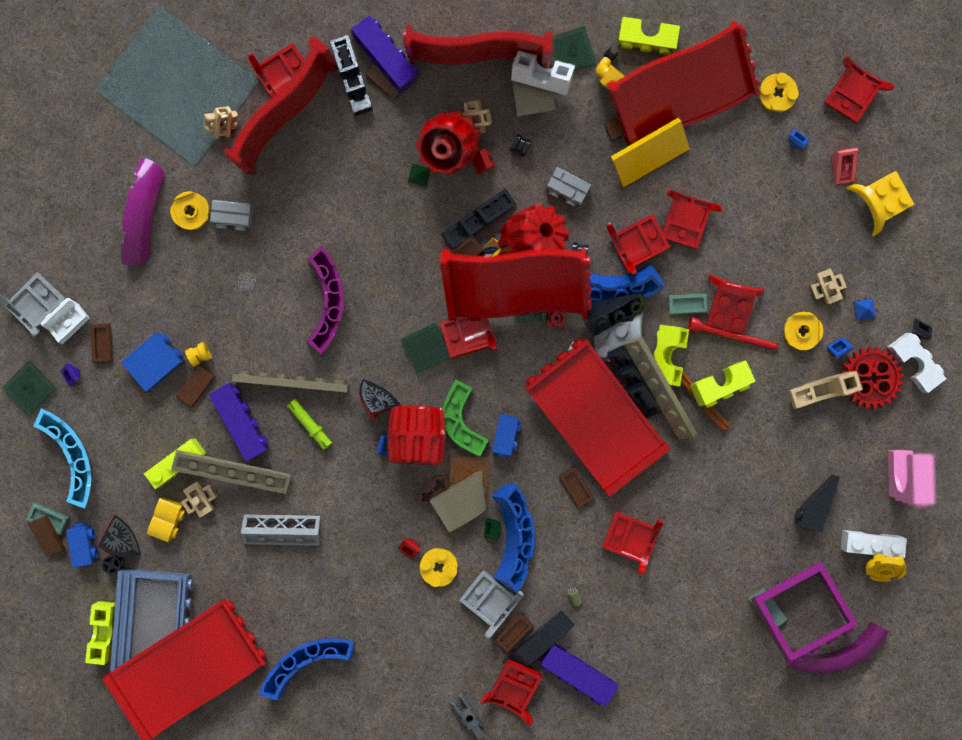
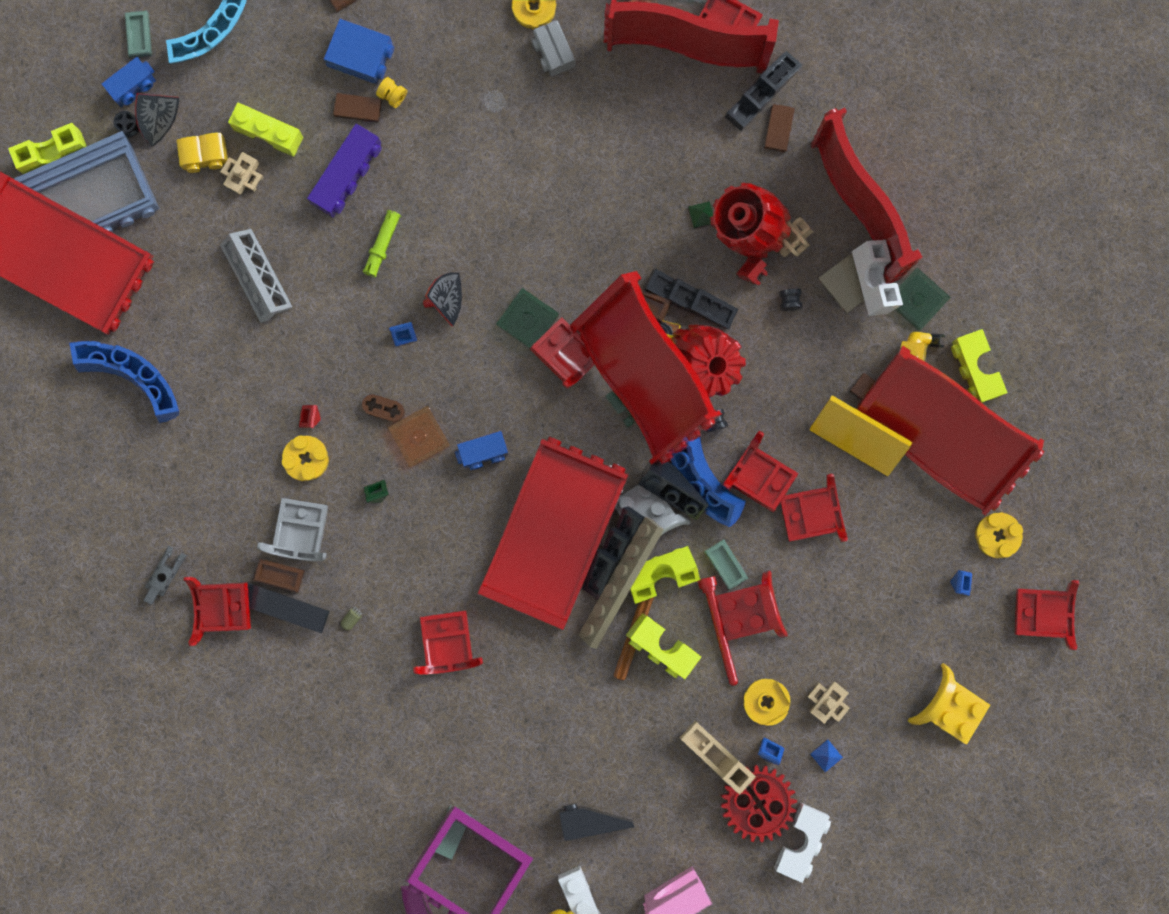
camera: 60 degrees right, 5 degrees down
reddish brown tile [28,515,65,557] -> none
dark tan plate [171,450,291,494] -> none
dark tan plate [232,370,350,392] -> none
magenta brick [306,245,344,355] -> none
dark purple brick [351,15,418,94] -> none
red wheel [388,405,446,465] -> none
dark tan slope [429,470,487,532] -> none
bright green plate [443,379,489,457] -> none
blue brick [491,484,535,593] -> none
dark purple brick [540,643,618,706] -> none
light grey brick [546,167,591,208] -> none
red plate [547,311,566,328] -> none
reddish brown tile [559,466,595,509] -> none
coral slope [831,148,858,185] -> none
black slope [913,318,932,340] -> none

